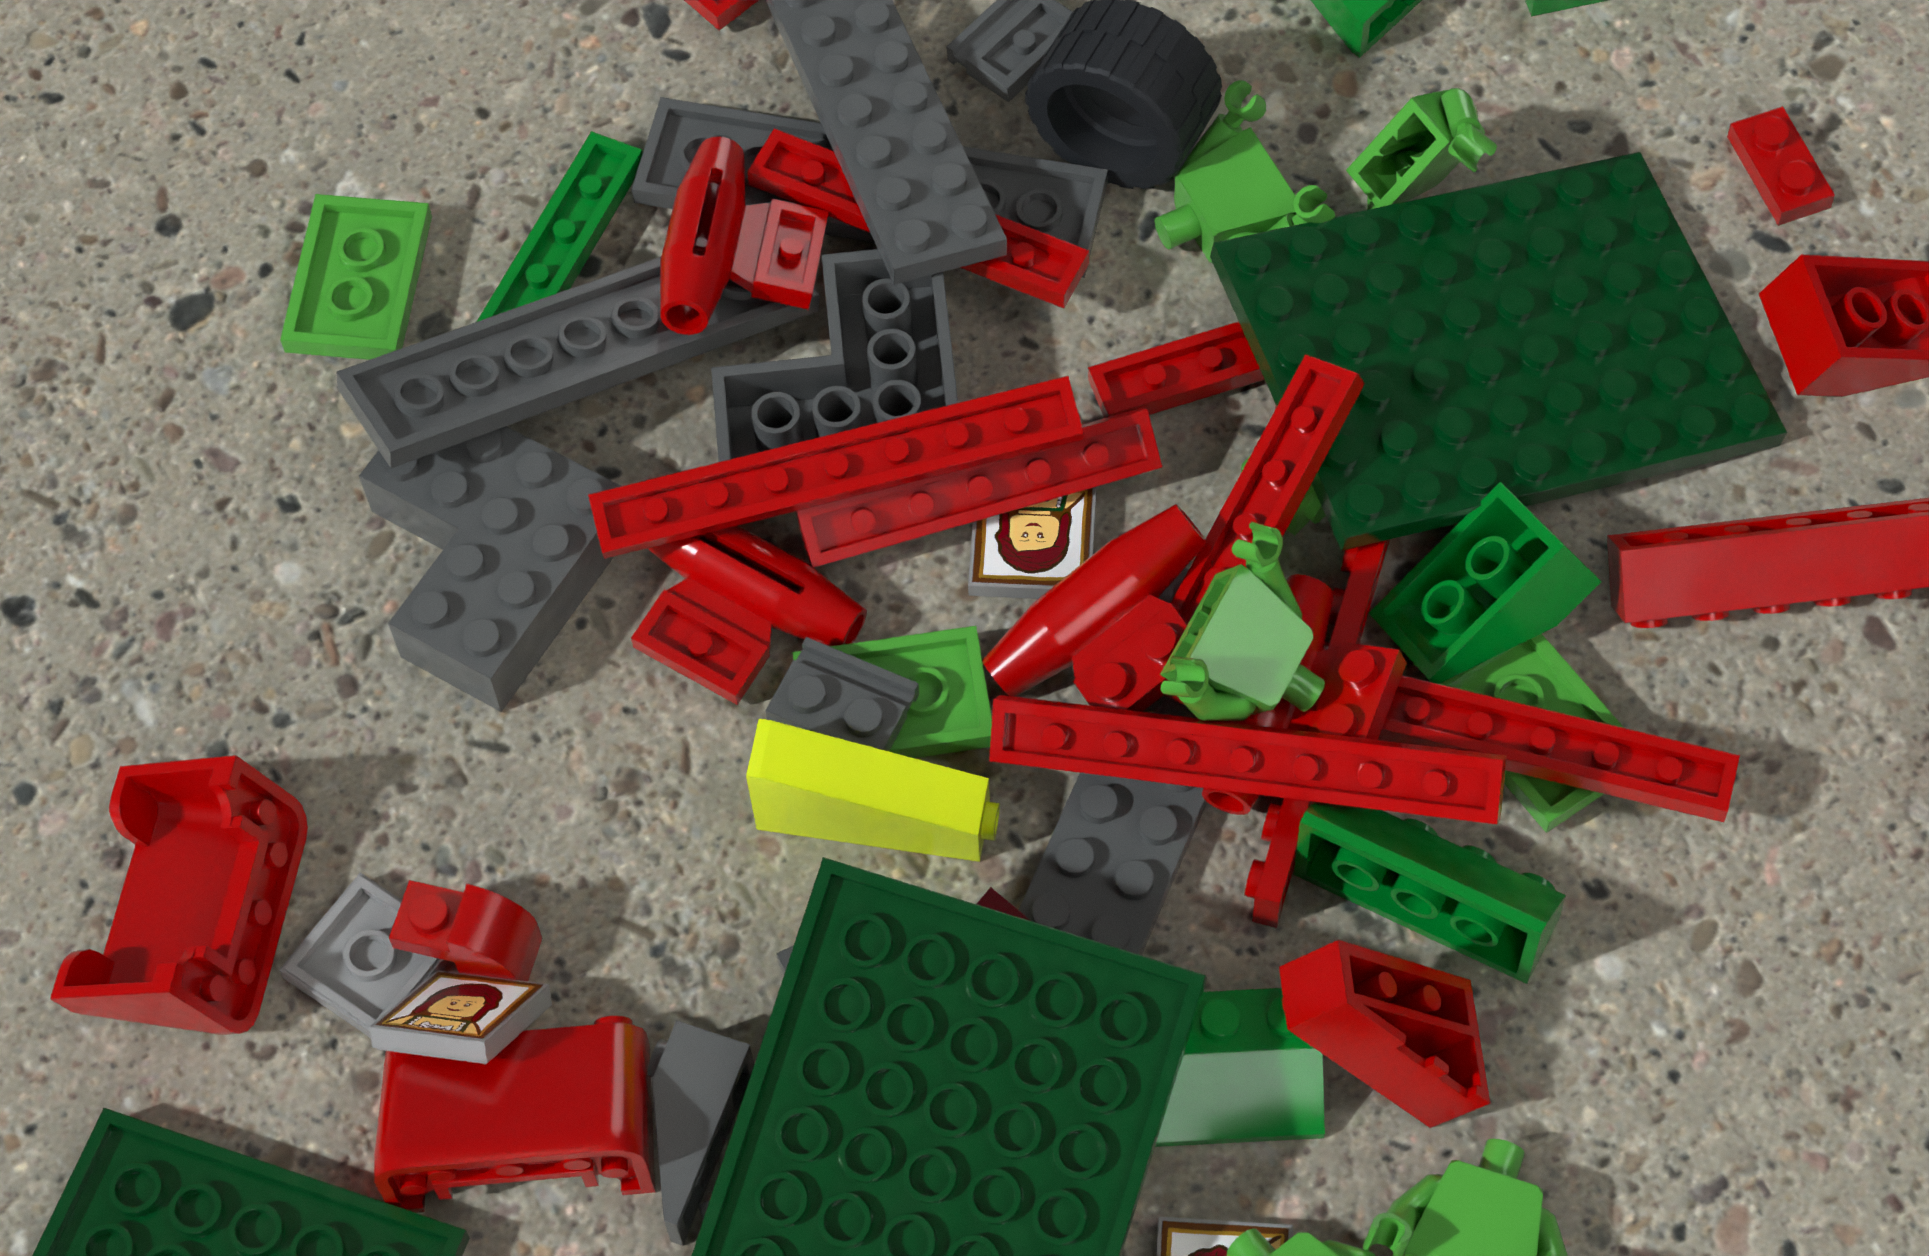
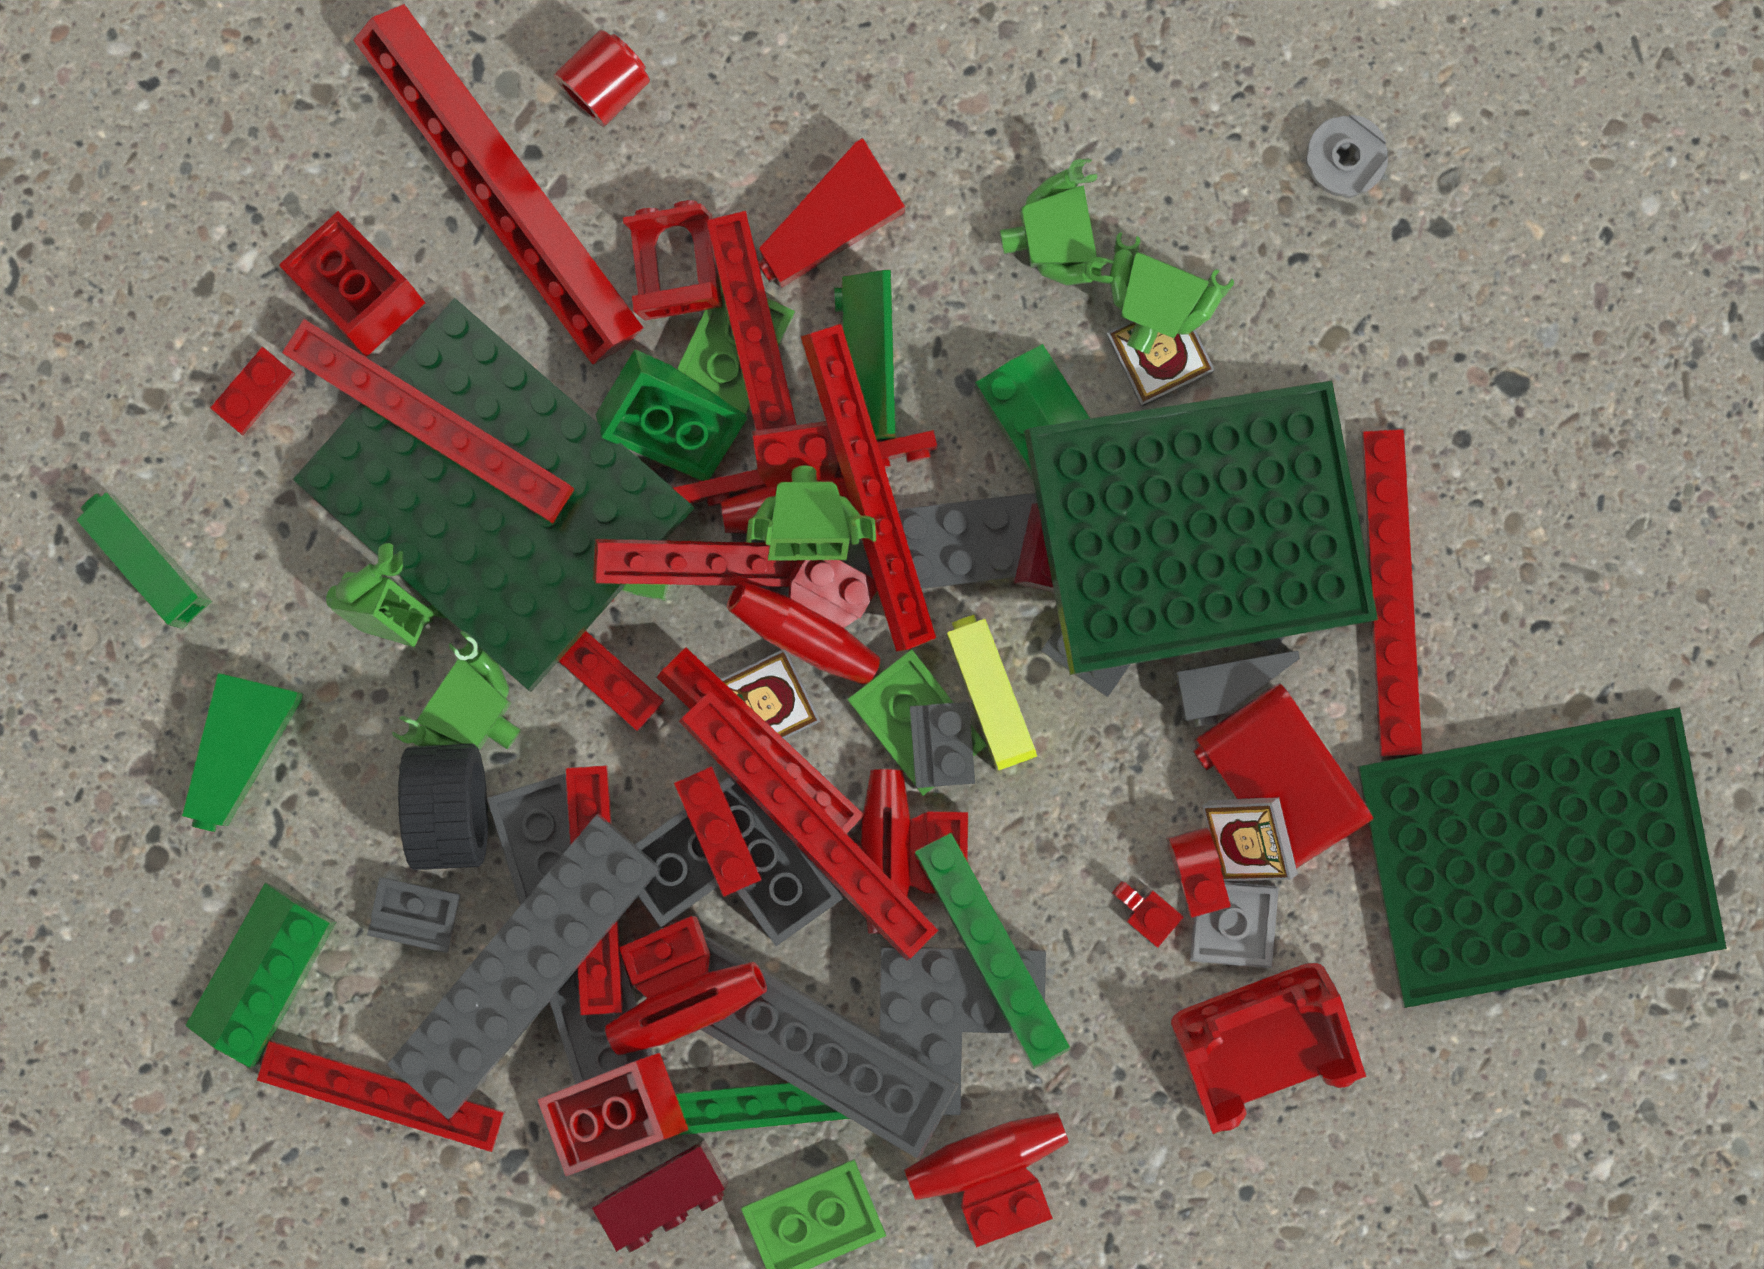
camera: 120 degrees left, 25 degrees up
red wedge [1279,940,1491,1128] -> none
none -> red plate [282,319,574,523]
none -> red slope [537,1053,689,1177]
none -> dark red brick [592,1139,728,1253]
none -> red panel [623,200,723,321]
none -> red plate [674,766,762,897]
none -> red slope [758,138,905,288]
none -> red plate [904,1112,1069,1248]
none -> green plate [915,833,1070,1069]
none -> red plate [1112,881,1184,948]

